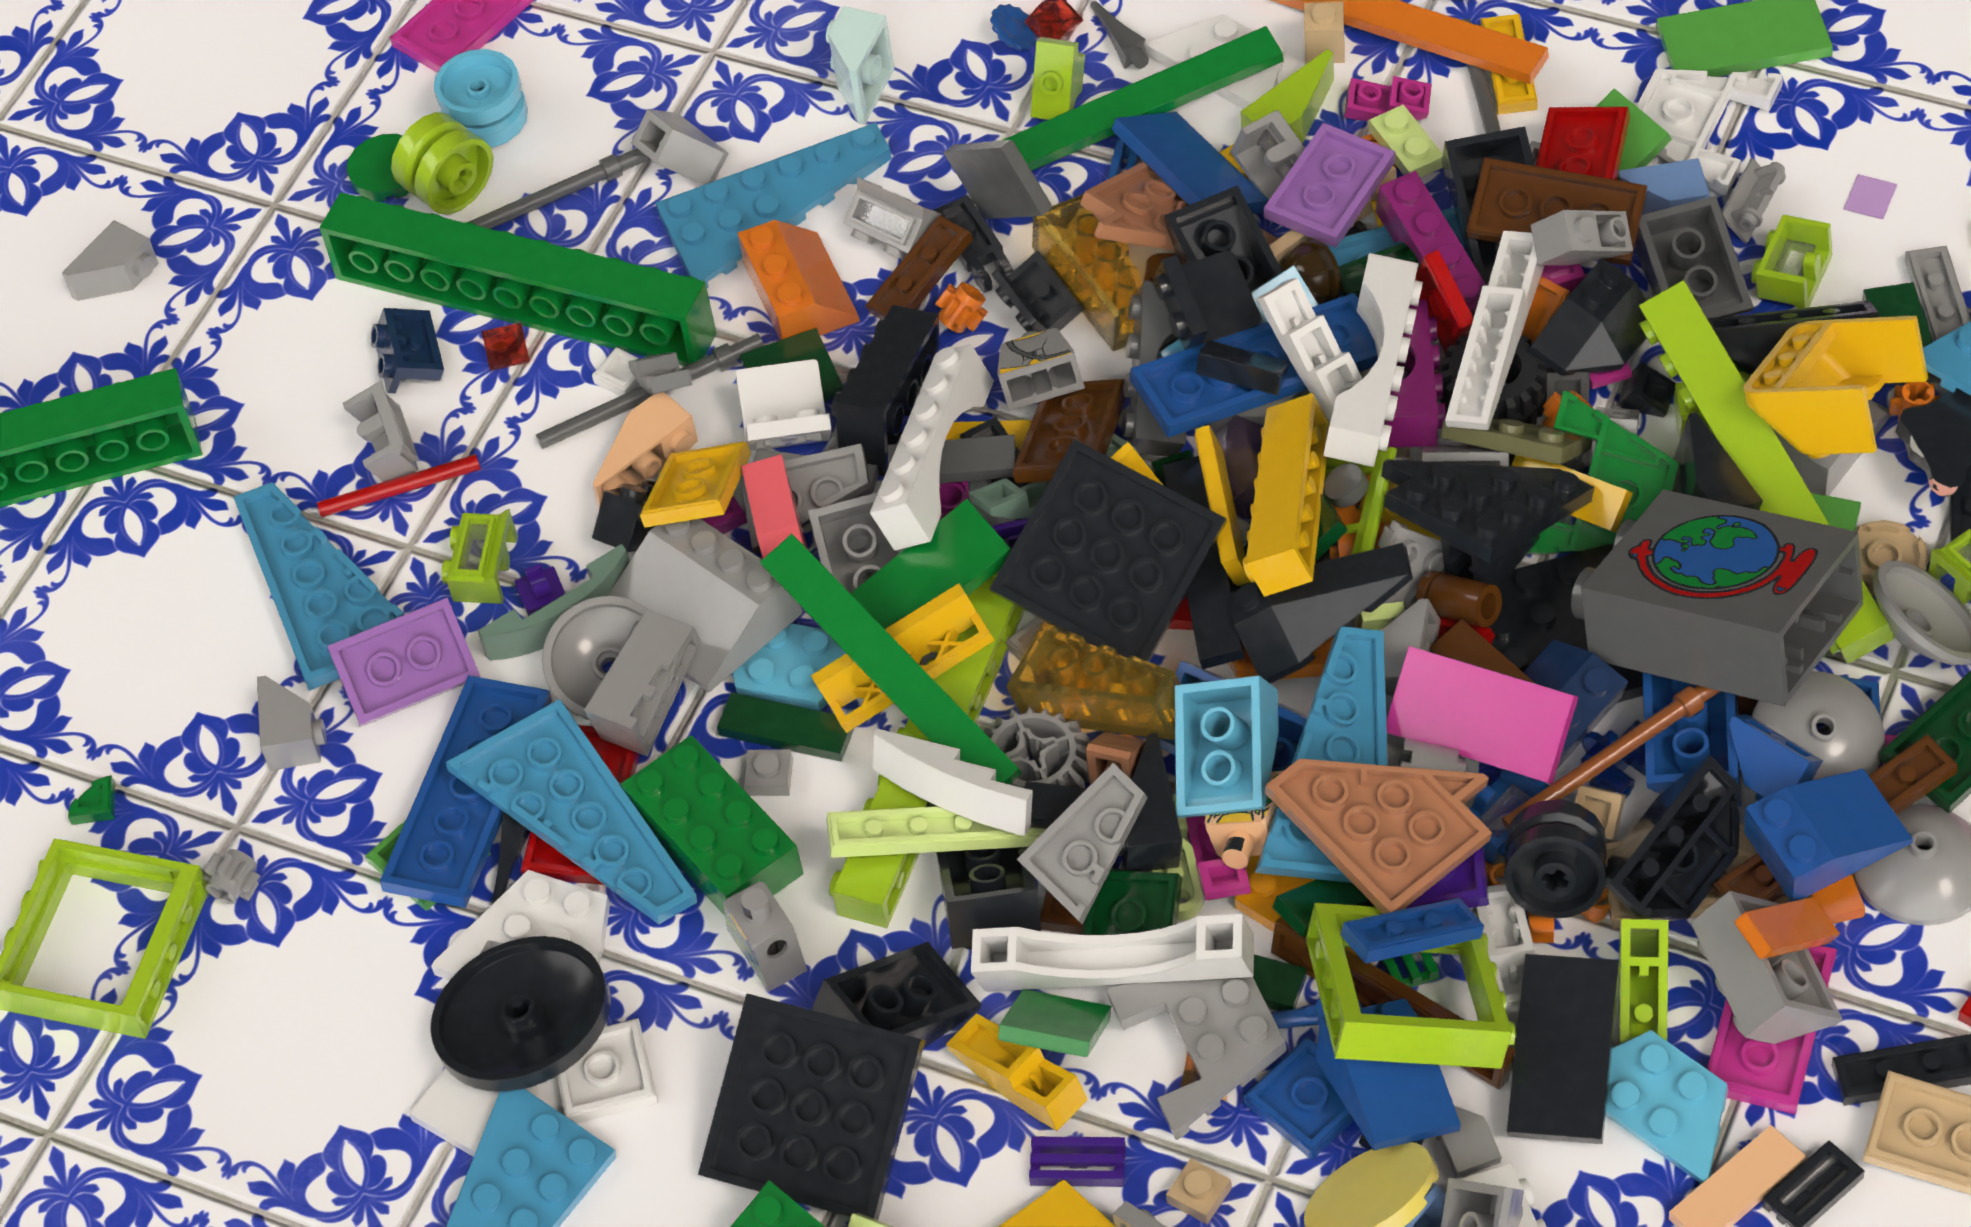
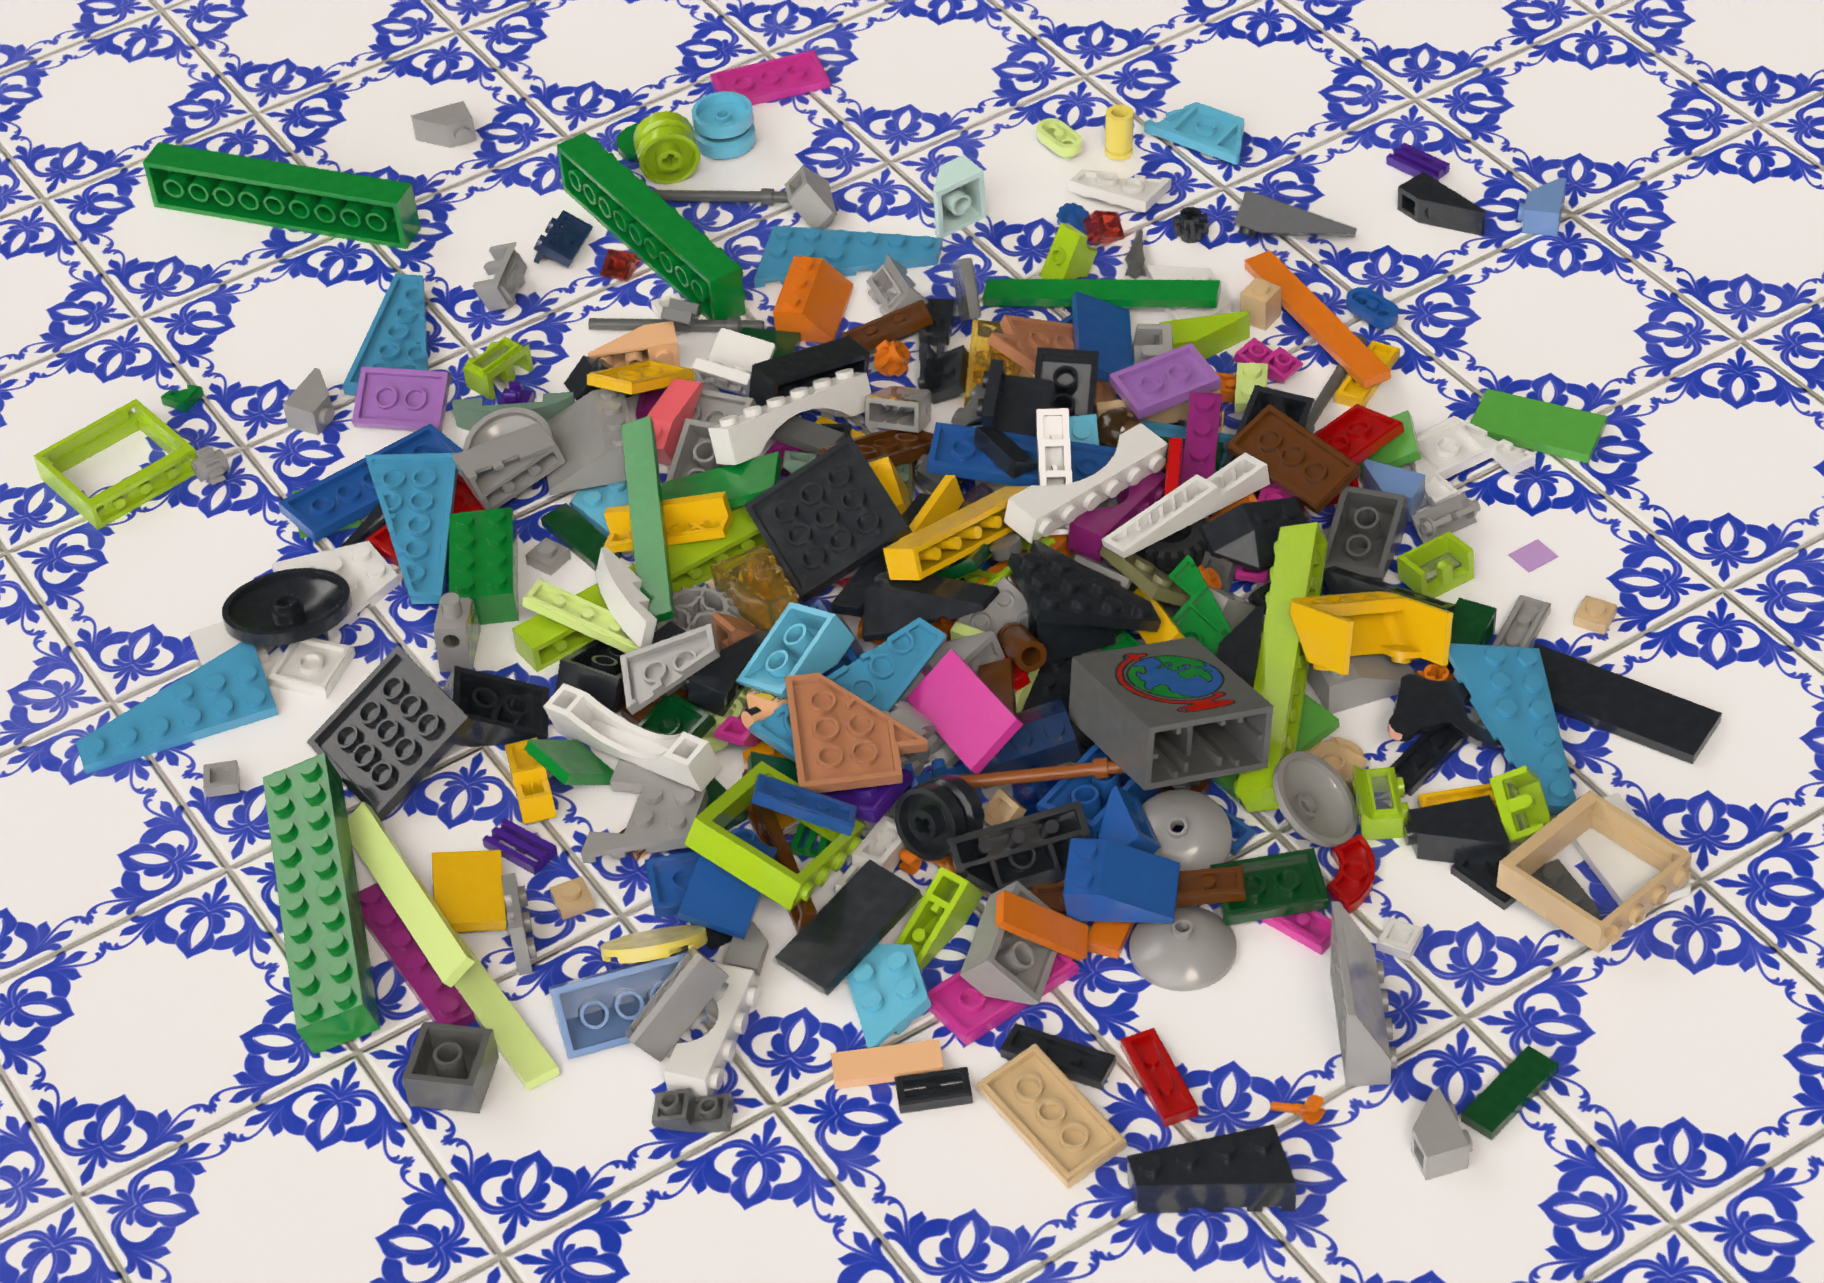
camera: 30 degrees right, 10 degrees down
red bar [317,454,481,518] -> none
light grey slope [1531,210,1633,266] -> none

